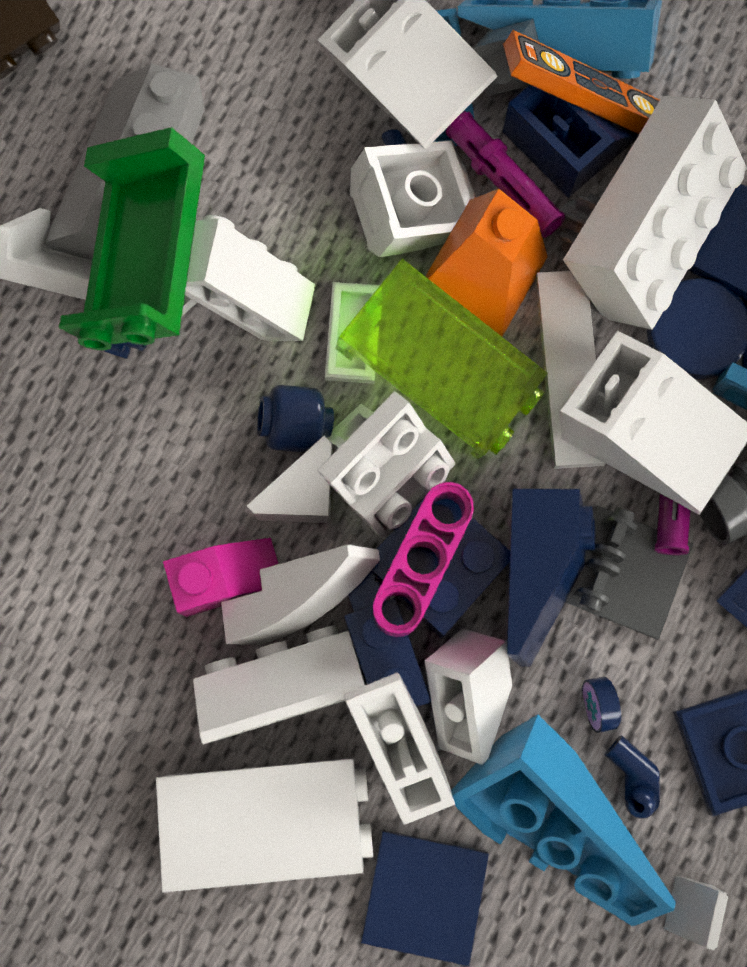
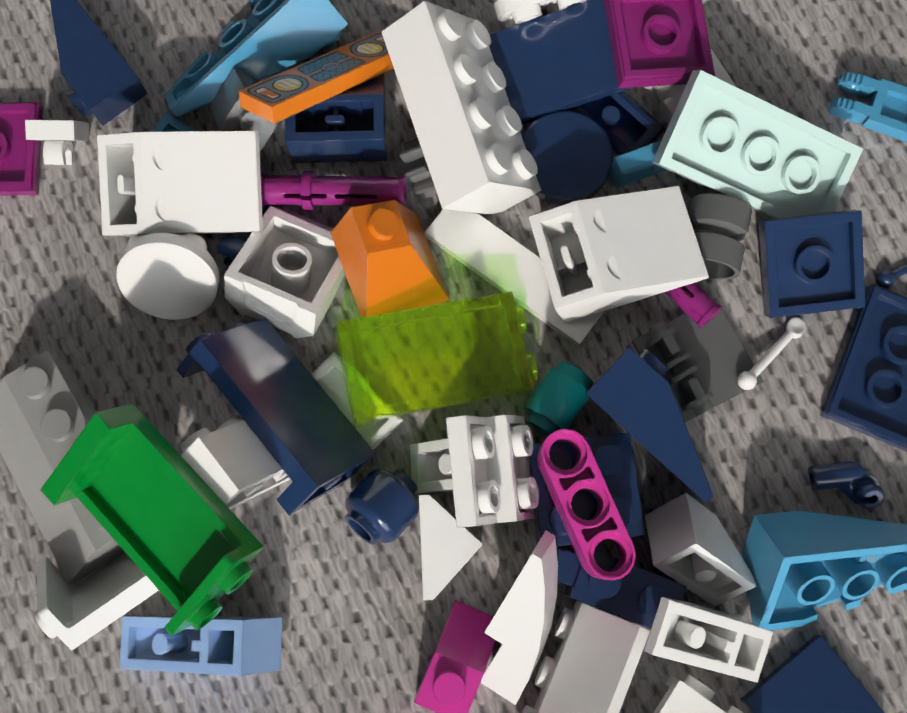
camera: 55 degrees left, 0 degrees up
dark blue tile [582,676,621,733] -> none
none -> white tile [116,233,219,320]
none -> light blue slope [119,616,282,676]
none -> dark blue panel [176,318,376,516]
none -> teal brick [524,361,593,437]
none -> white hinge [737,317,806,390]

